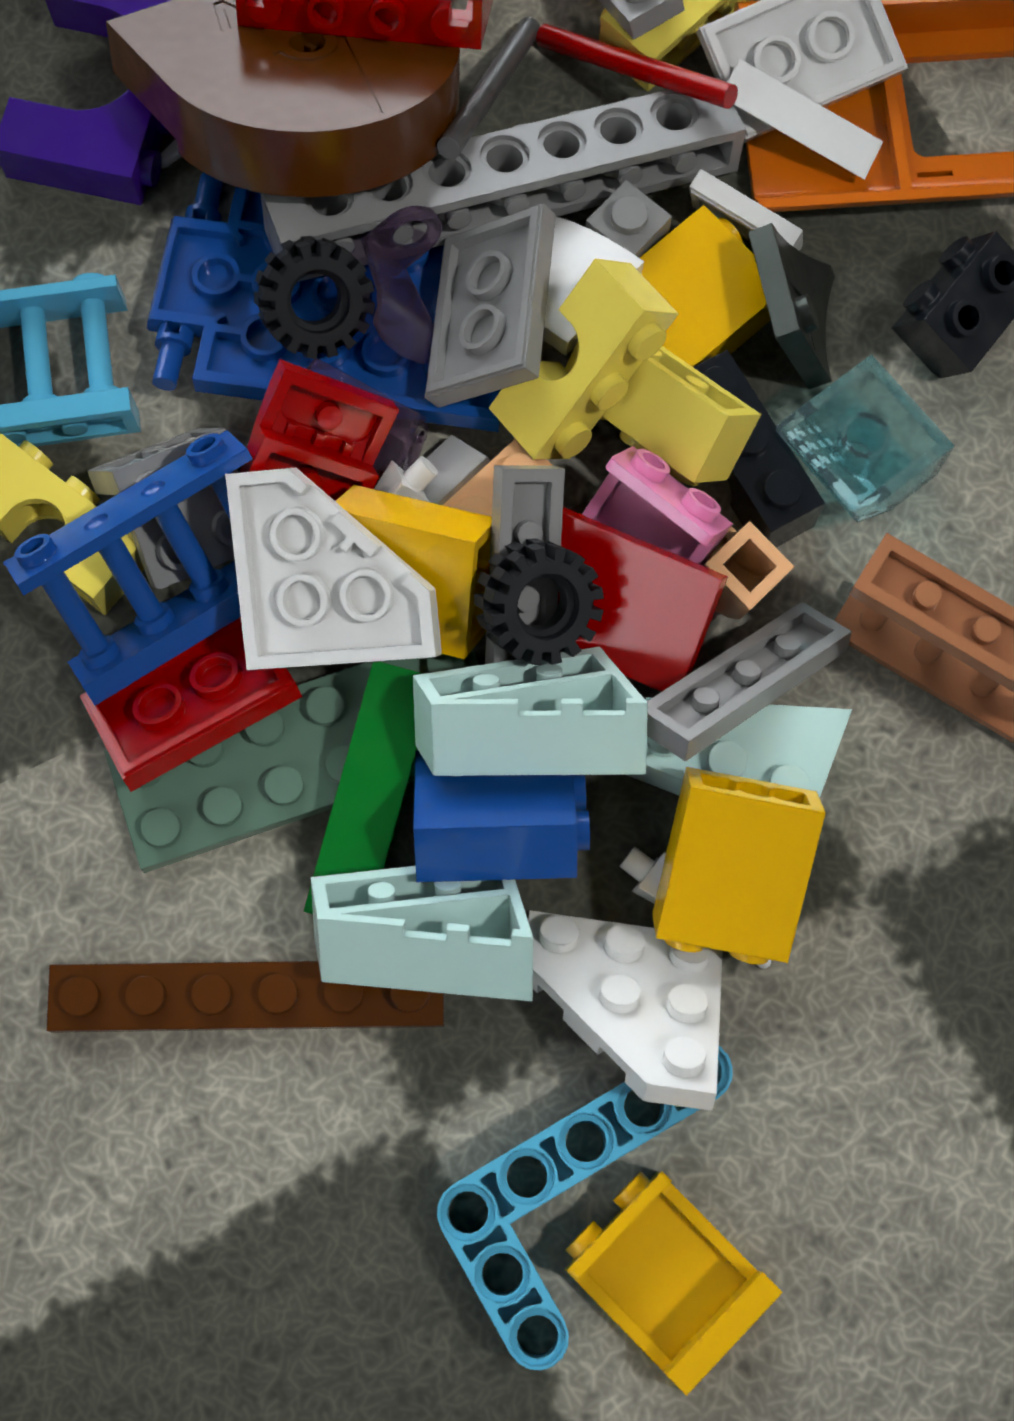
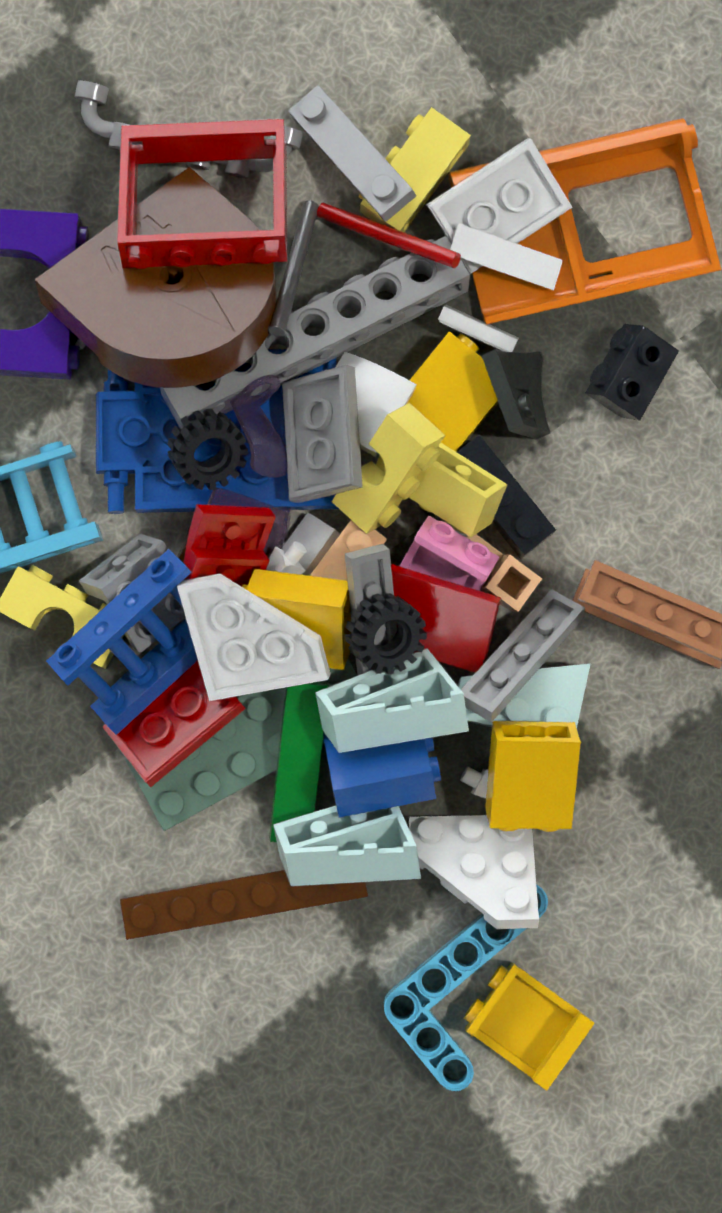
camera: 10 degrees left, 10 degrees up
light grey brick [585,180,672,258] -> none
clear light blue slope [775,354,955,523] -> none

